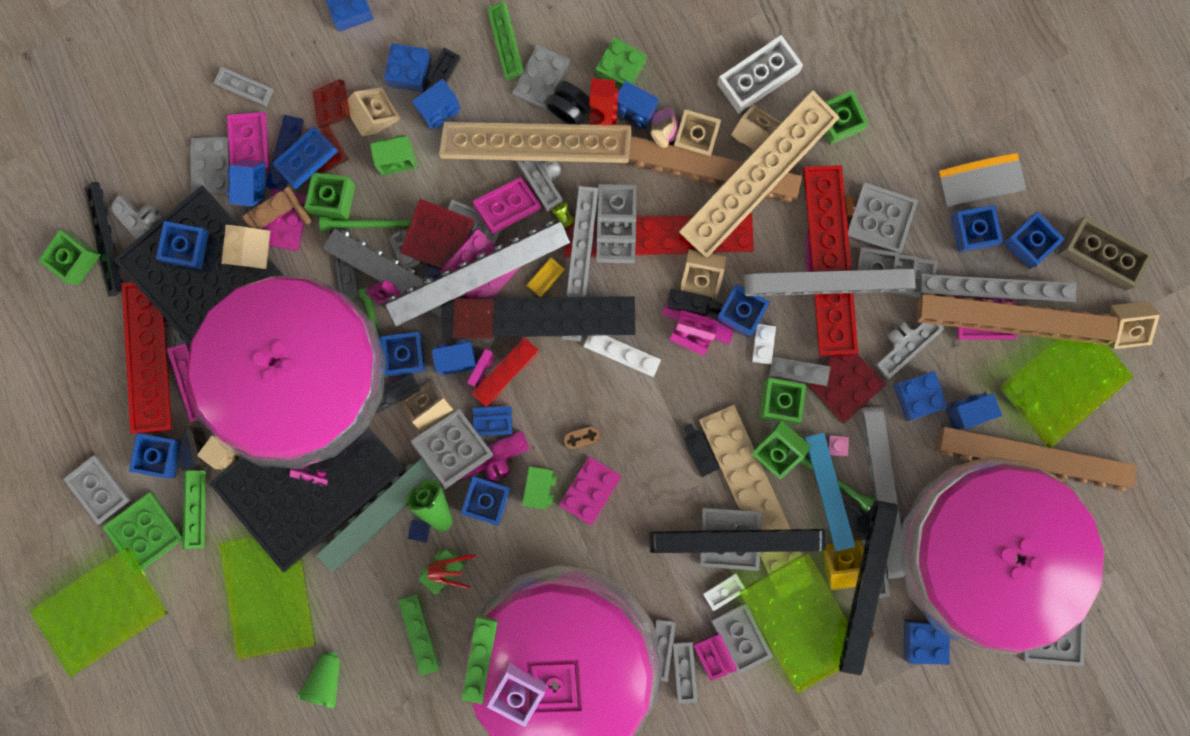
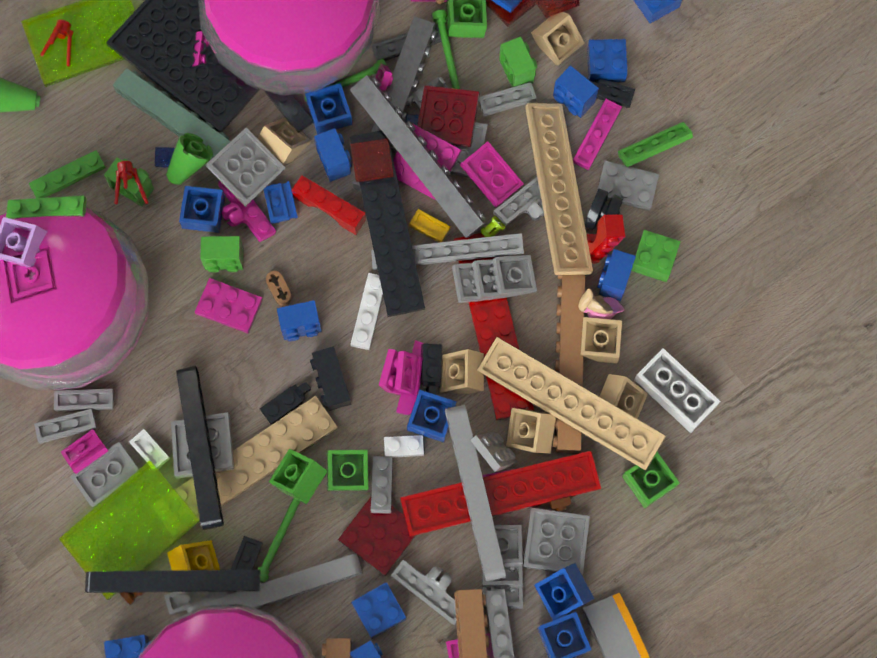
camera: 75 degrees right, 10 degrees down
dark pink plate [467,349,495,388] -> none
dark azure tile [805,433,855,551] -> none
bright pink plate [828,436,849,456] -> none
none -> red plant [40,19,74,67]
none -> blue brick [277,300,322,341]
none -> black brick [310,346,351,411]
none -> light grey plate [470,432,517,472]
none -> light grey plate [479,82,537,116]
none -> tan slope [506,408,556,453]
none -> blue brick [534,563,595,620]
none -> dark pink plate [573,99,622,170]

